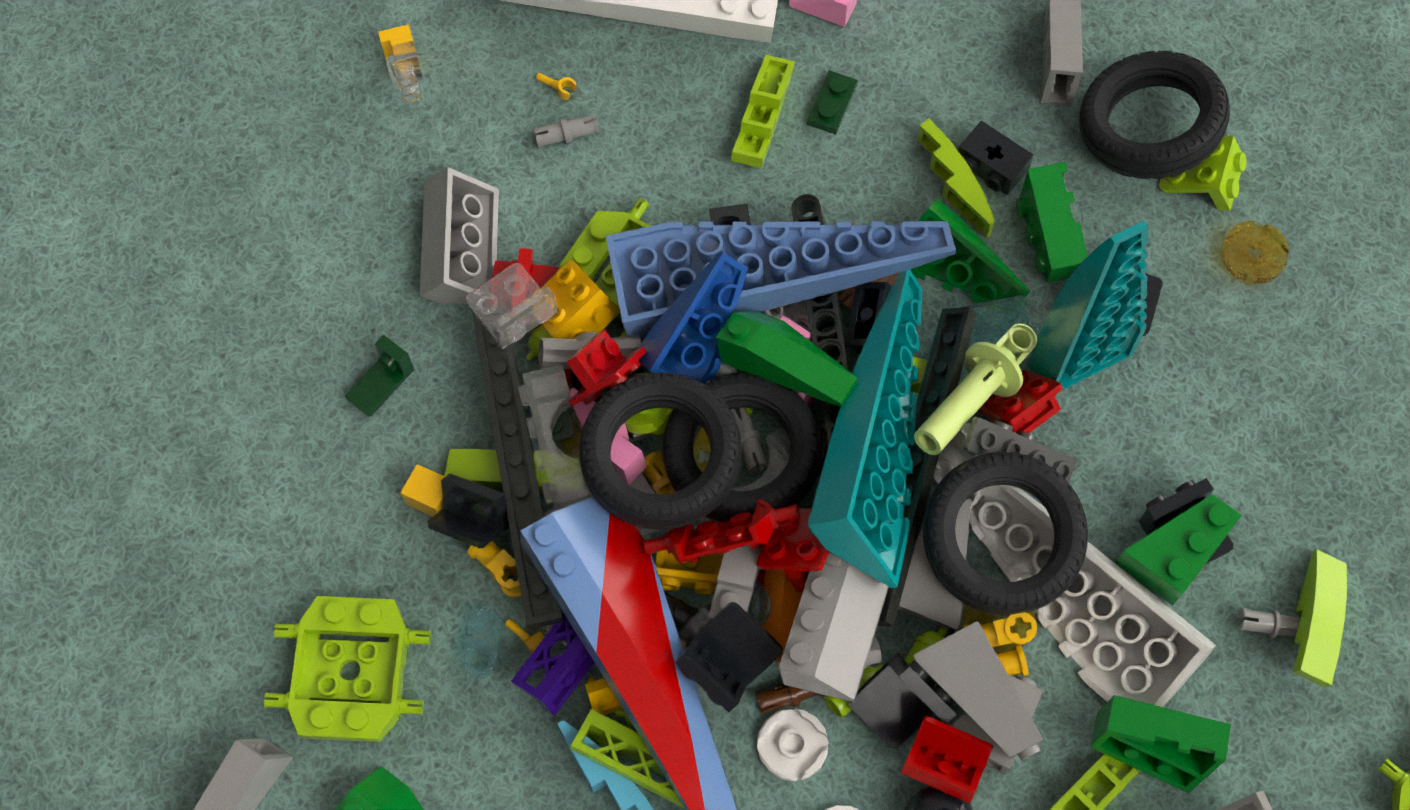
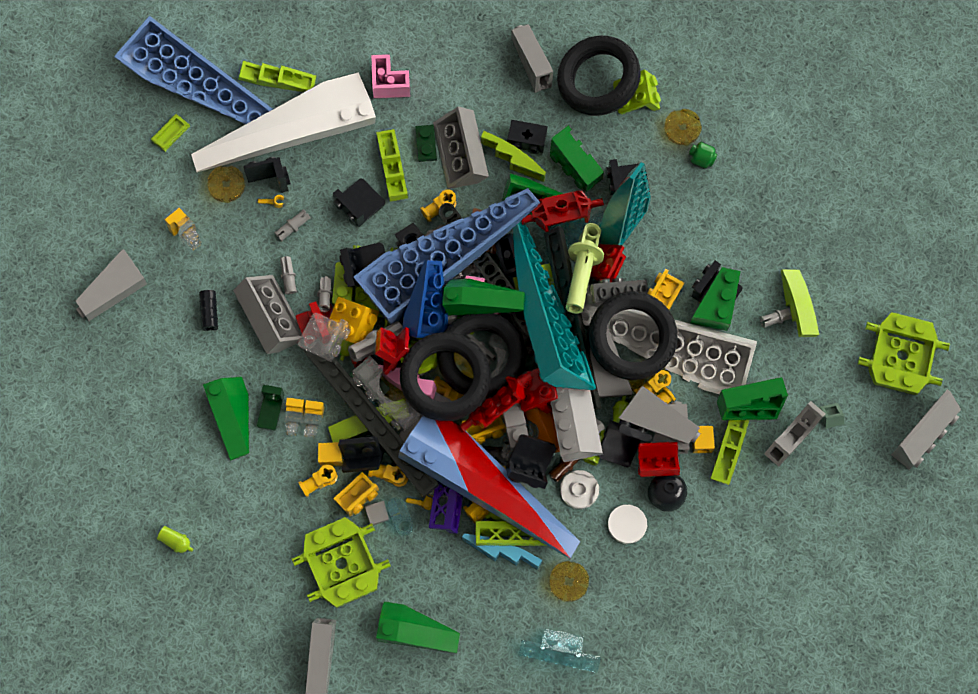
camera: 30 degrees left, 5 degrees up
none -> light grey slope [76,249,147,321]
none -> lime piece [157,526,194,553]
none -> black axle [199,290,218,331]
none -> green wedge [203,377,249,460]
none -> clear yellow plate [208,166,245,203]
none -> black bracket [243,157,291,193]
none -> light grey axle [280,256,297,295]
none -> clear hips [284,398,325,438]
none -> yellow connector [298,465,338,497]
none -> light grey axle [317,276,332,312]
none -> black bracket [333,178,385,227]
none -> yellow bracket [333,472,379,516]
none -> black bracket [339,242,385,288]
none -> light grey tile [365,501,390,526]
none -> yellow connector [420,190,456,222]
none -> light grey slope [433,107,489,189]
none -> red plate [521,190,604,232]
none -> yellow bracket [647,269,684,310]
none -> green head [689,141,717,169]
none -> yellow panel [692,426,715,453]

